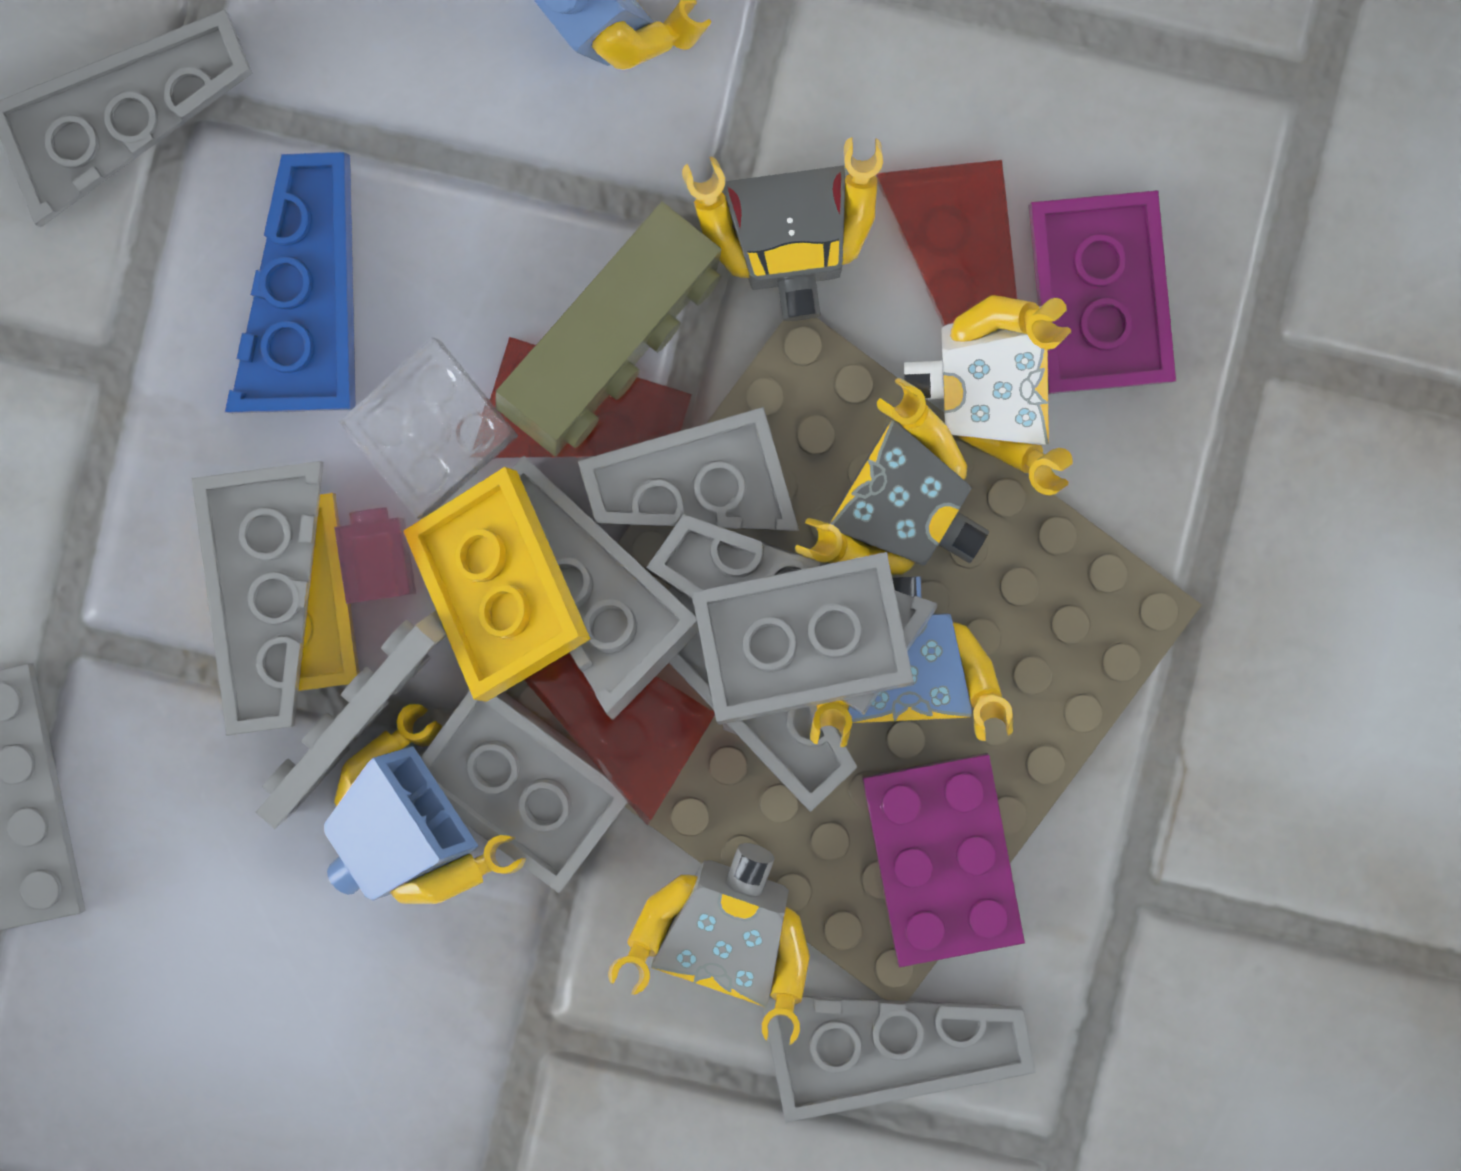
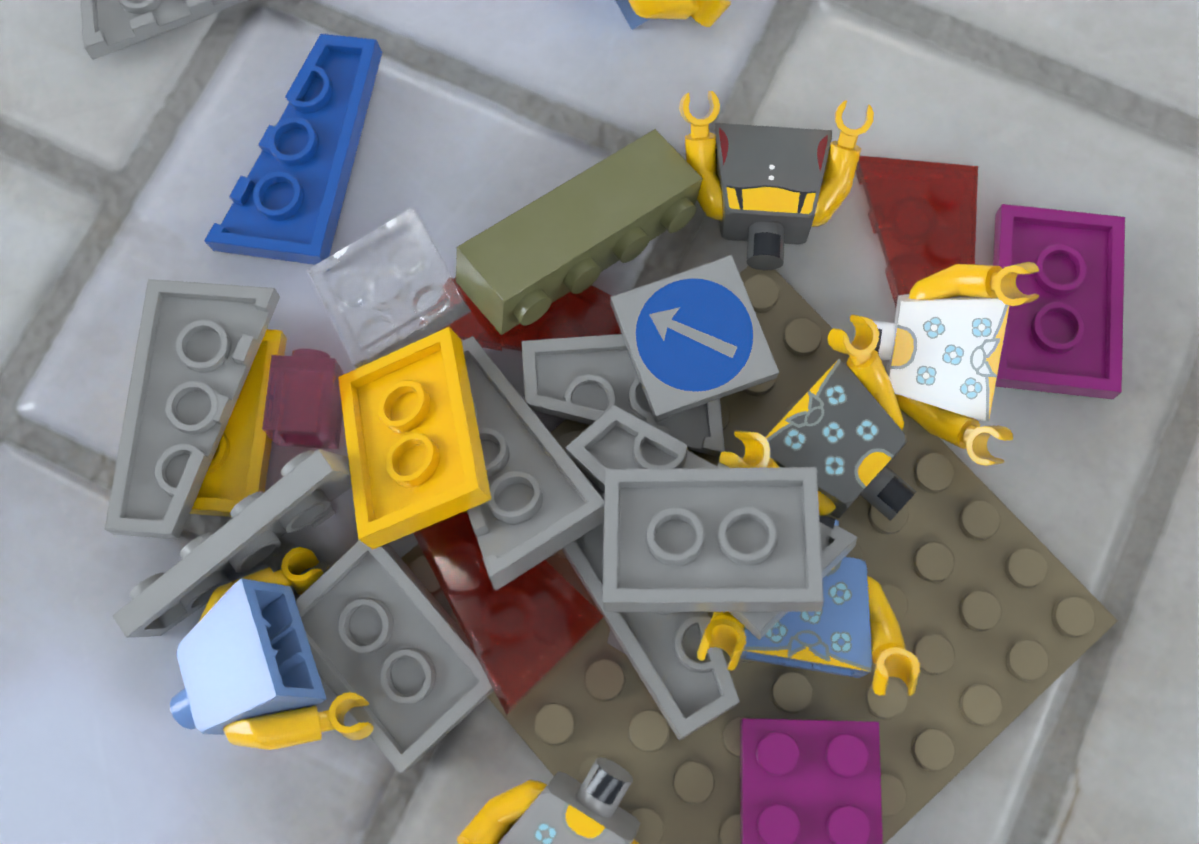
camera: 10 degrees right, 15 degrees down
none -> tile [610,255,779,421]

